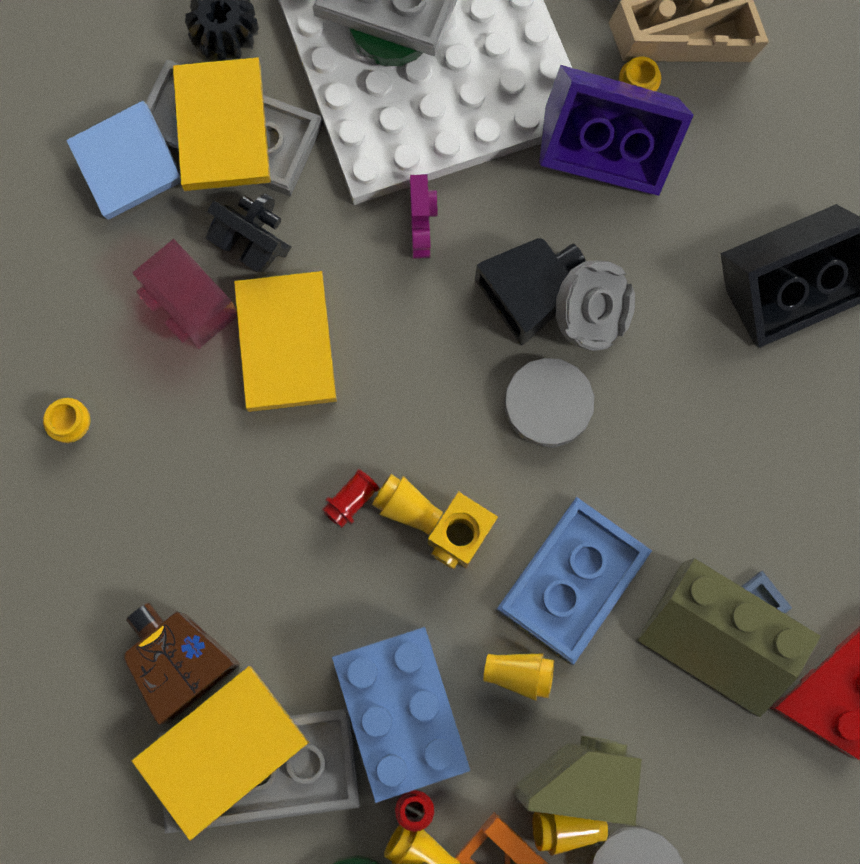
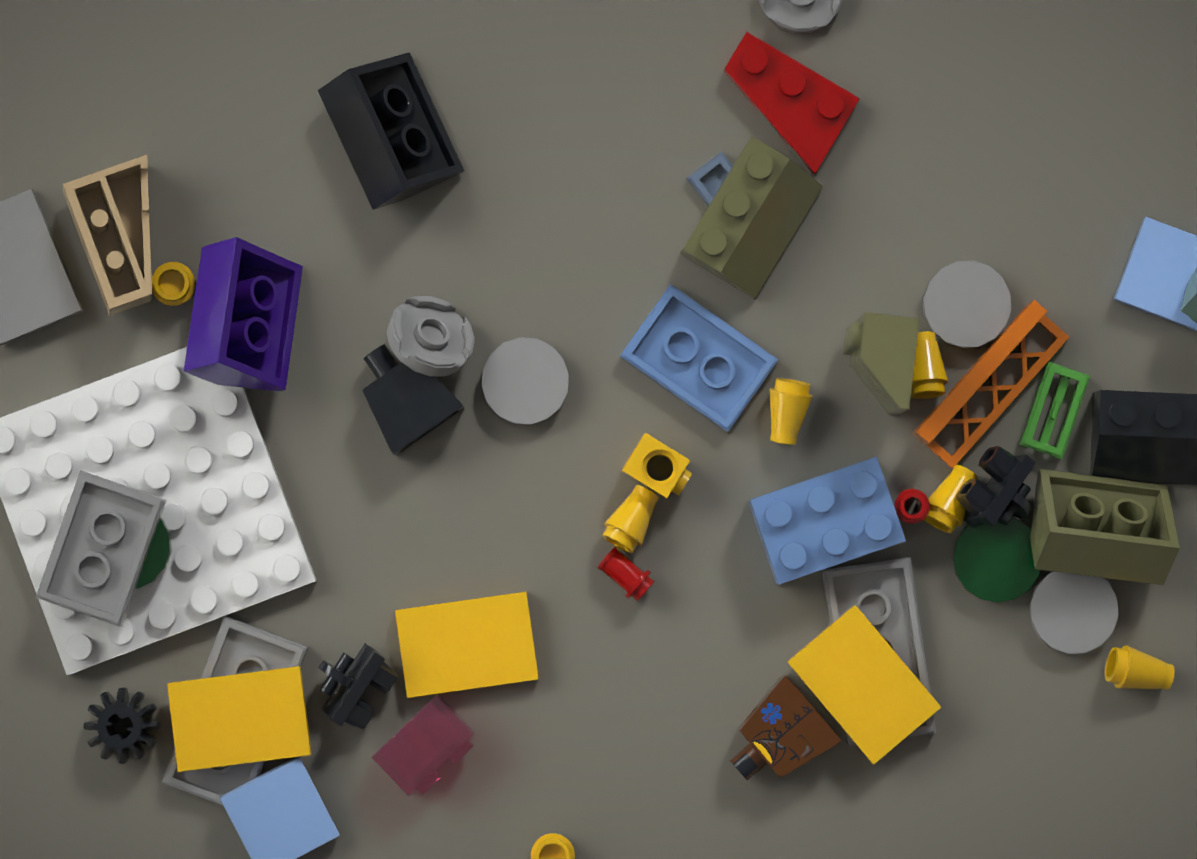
camera: 85 degrees left, 10 degrees up
magenta plate [410,174,438,259] -> none

